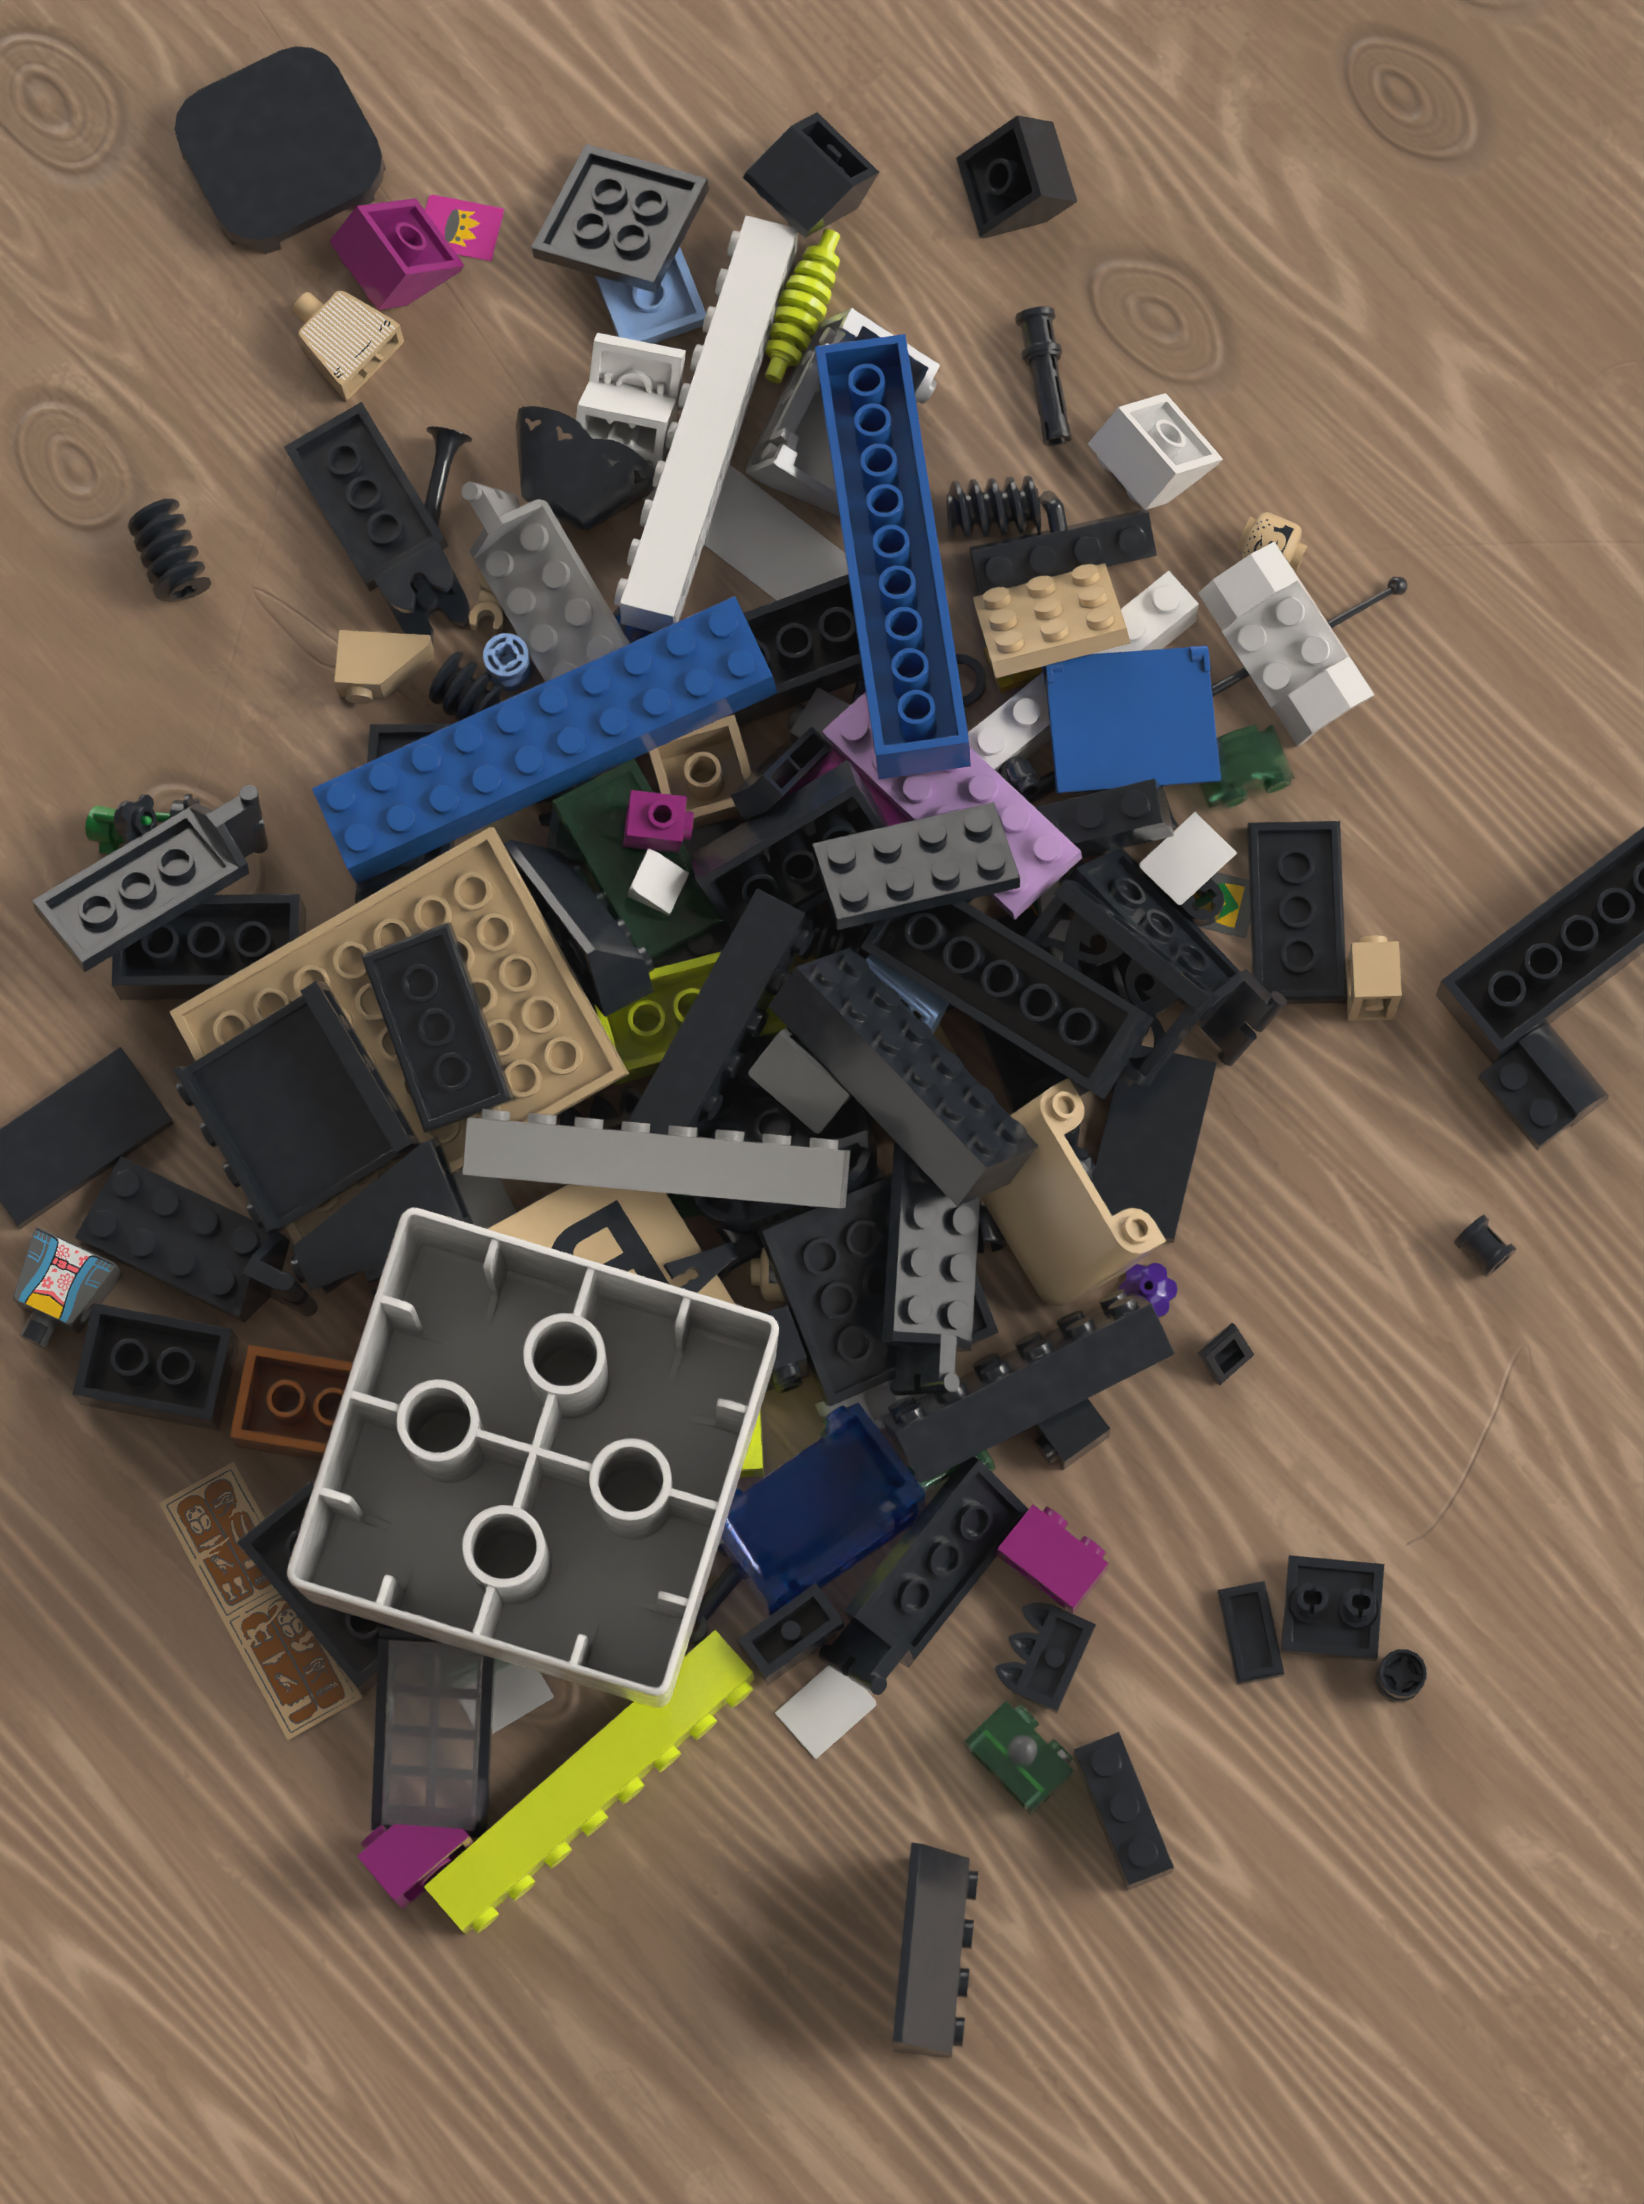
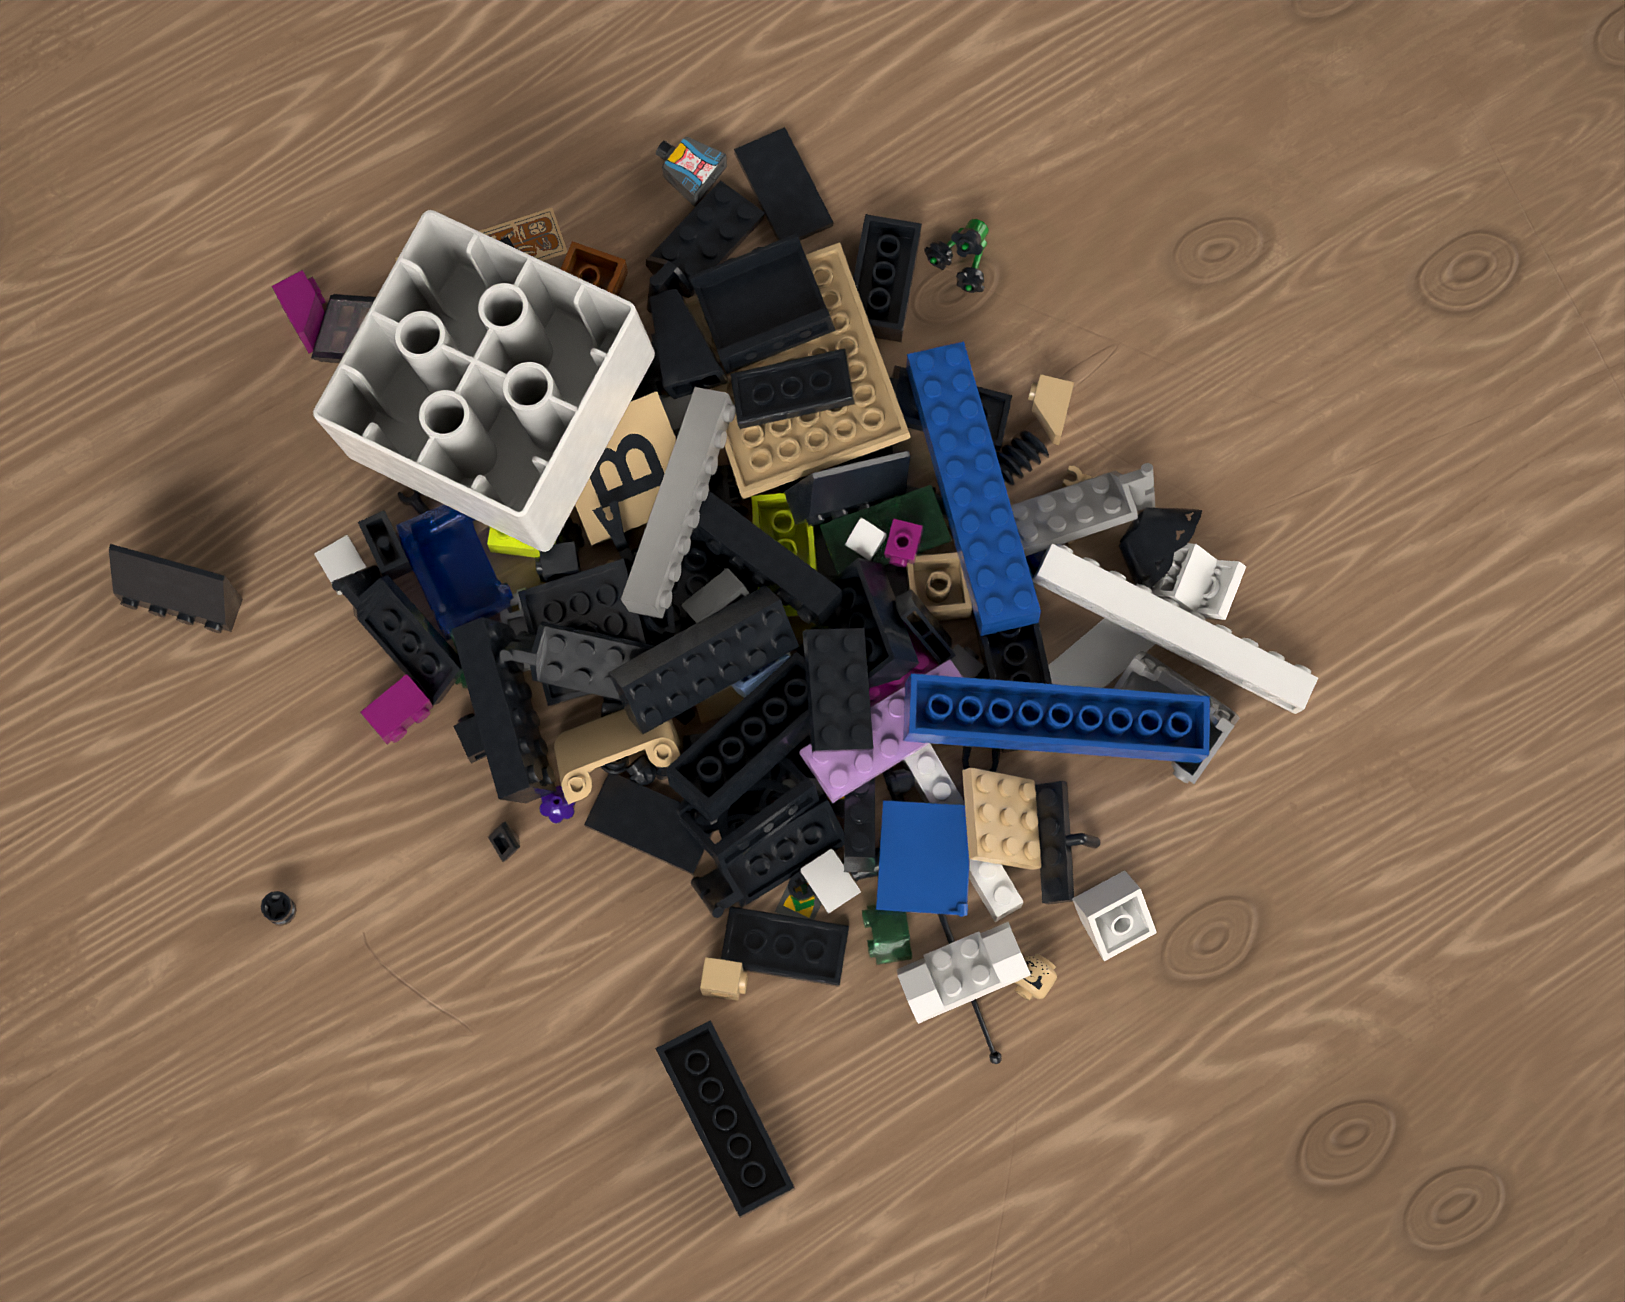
camera: 95 degrees right, 0 degrees up
hinge [32,785,268,972] -> none
black brick [72,1303,239,1431] -> none
black piece [127,499,212,602] -> none
black tile [174,46,386,254] -> none
black hinge [284,402,471,644] -> none
tan torso [292,290,404,402] -> none
magenta slope [329,198,464,310] -> none
black piece [424,426,472,527] -> none
neon yellow brick [424,1630,755,1935] -> none
dark pink sticker [425,194,505,261] -> none
light blue wheel [483,633,532,691] -> none
plate [531,144,709,293] -> none
light blue plate [594,247,706,344] -> none
black slope [742,112,879,238] -> none
neon yellow piece [764,229,840,383] -> none
black piece [946,475,1041,539] -> none
black slope [956,115,1078,238] -> none
clear green piece [964,1701,1073,1816] -> none
black plate [995,1603,1096,1714] -> none
black pin [1015,306,1072,446] -> none
black brick [1073,1732,1174,1891] -> none
black tile [1217,1581,1285,1685] -> none
black plate [1281,1555,1385,1661] -> none
black bush [1454,1215,1517,1277] -> none
black brick [1478,1024,1609,1150] -> none

